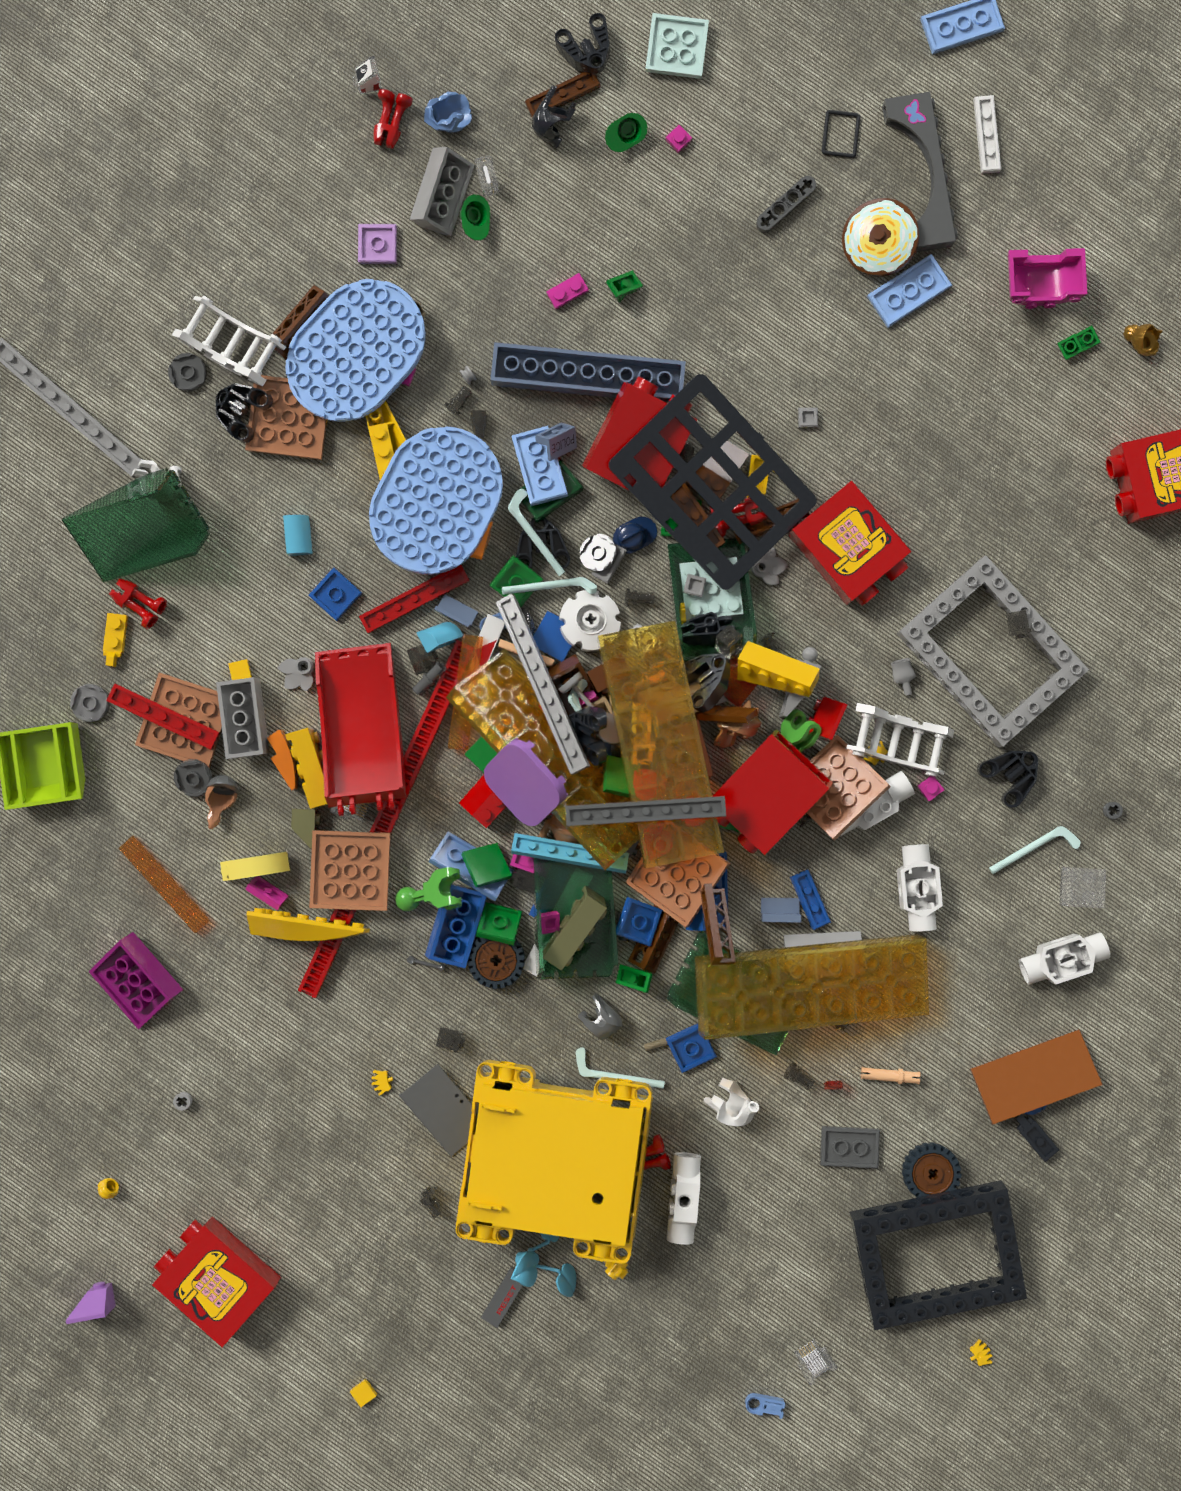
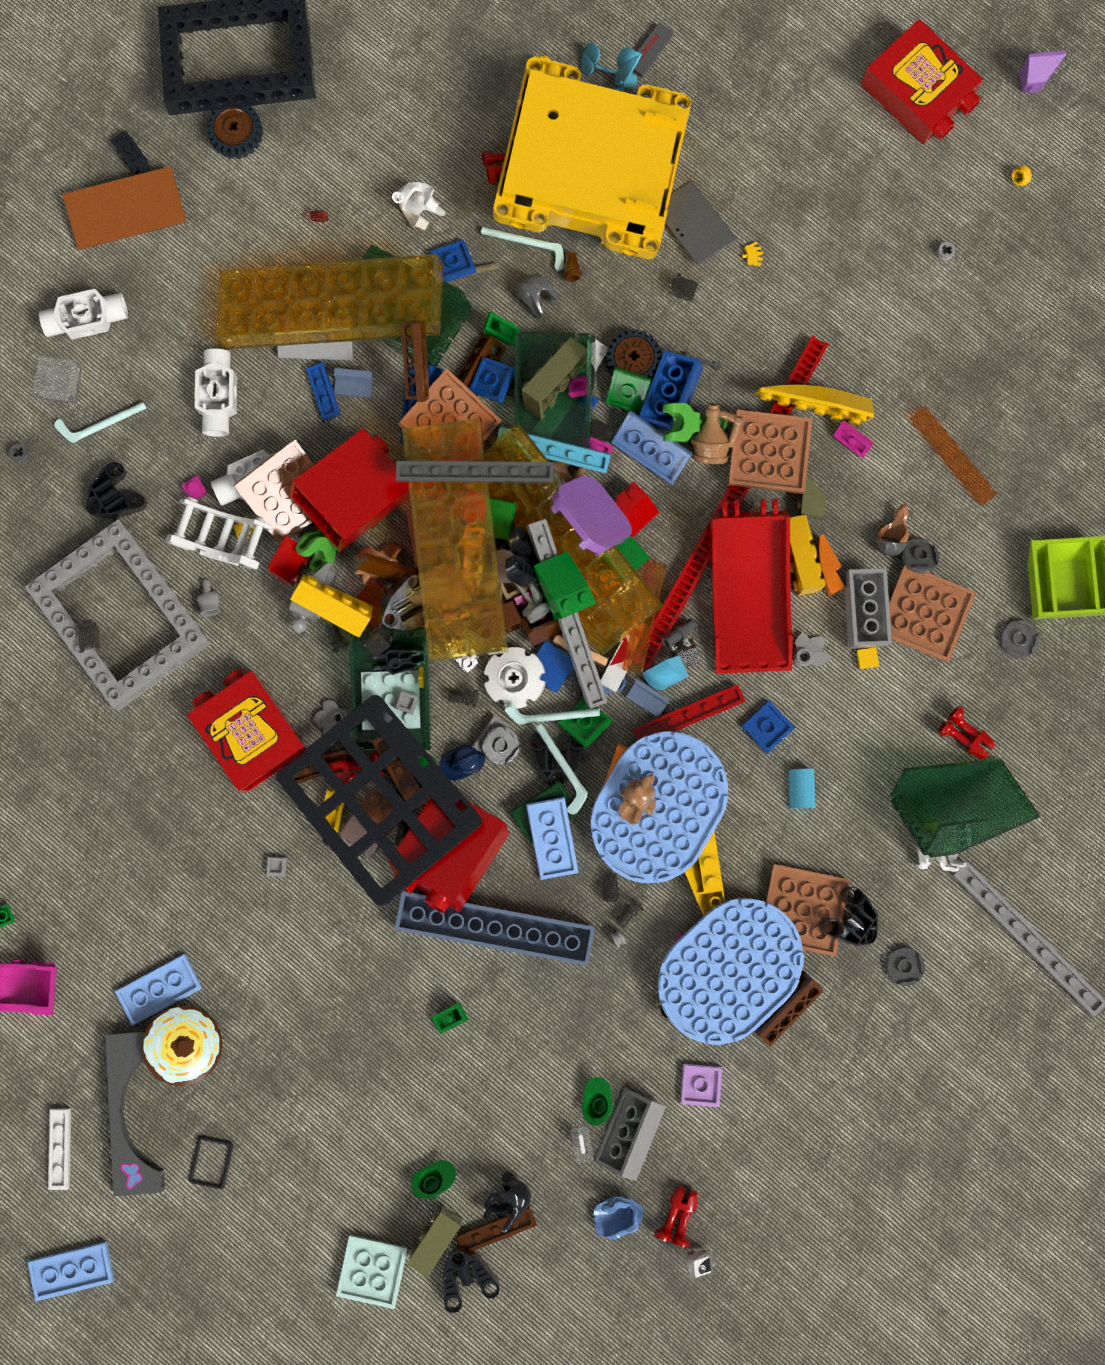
camera: 175 degrees left, 5 degrees down
magenta slope [89,932,183,1030] -> none
yellow hinge [103,613,128,667] -> none
red plate [106,683,221,750] -> none
white fence [172,296,286,386] -> none
light yellow arch [220,852,290,881] -> none
clear smoke bracket [420,1185,442,1219] -> none
green tile [461,843,512,888] -> none
sand blue panel [535,422,577,461] -> none
dark pink plate [546,273,589,310] -> none
dark pink plate [665,125,692,153] -> none
white brick [666,1152,701,1245] -> none
dark grey beam [756,176,816,233] -> none
clear smoke pin [783,1062,815,1090] -> none
dark grey tile [820,1126,880,1168] -> none
light nougat pin [861,1067,920,1084] -> none
none -> olive brick [407,1205,463,1278]
none -> green slope [533,551,596,620]
none -> reddish brown cone [563,252,582,282]
none -> medium nougat head [619,773,656,825]
none -> medium nougat piece [691,403,744,464]

